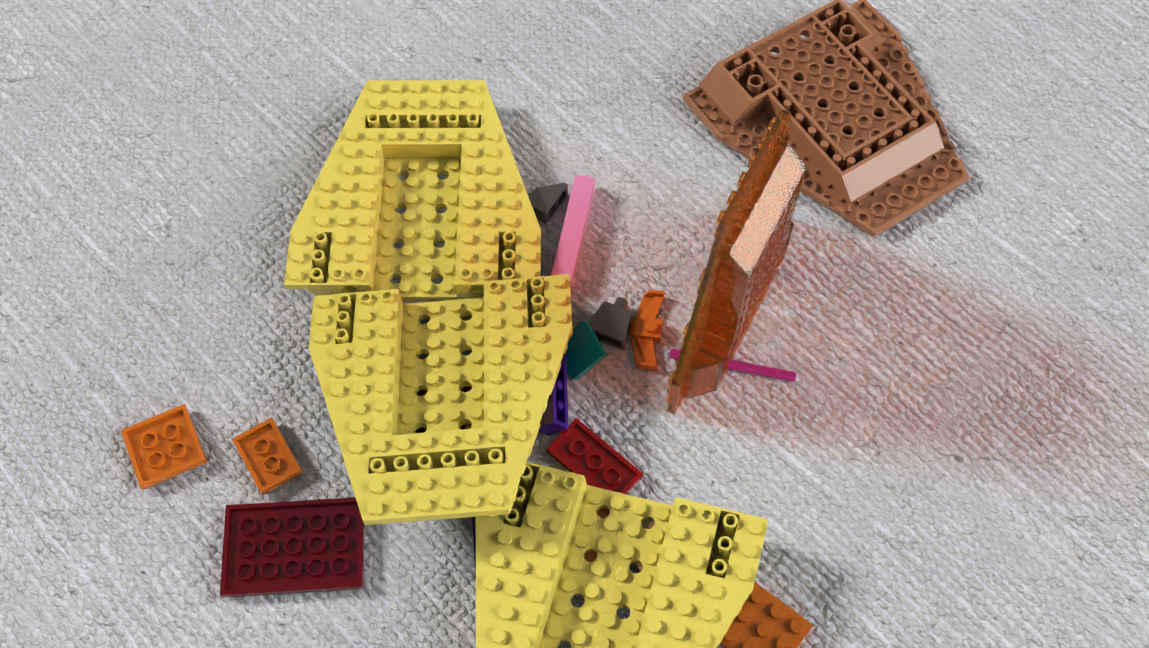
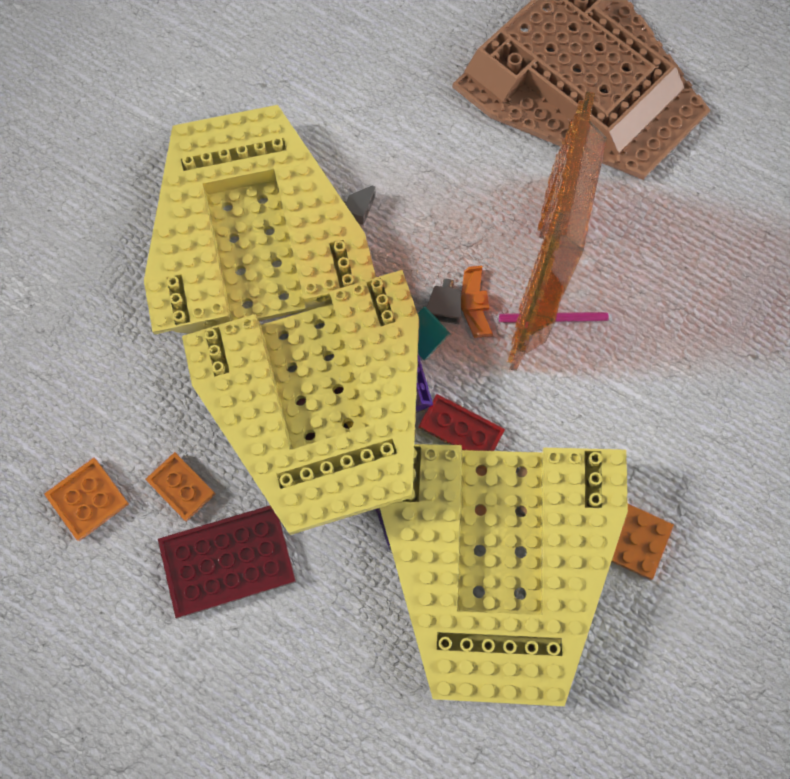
camera: 15 degrees left, 10 degrees up
bright pink brick [551,175,595,290] -> none

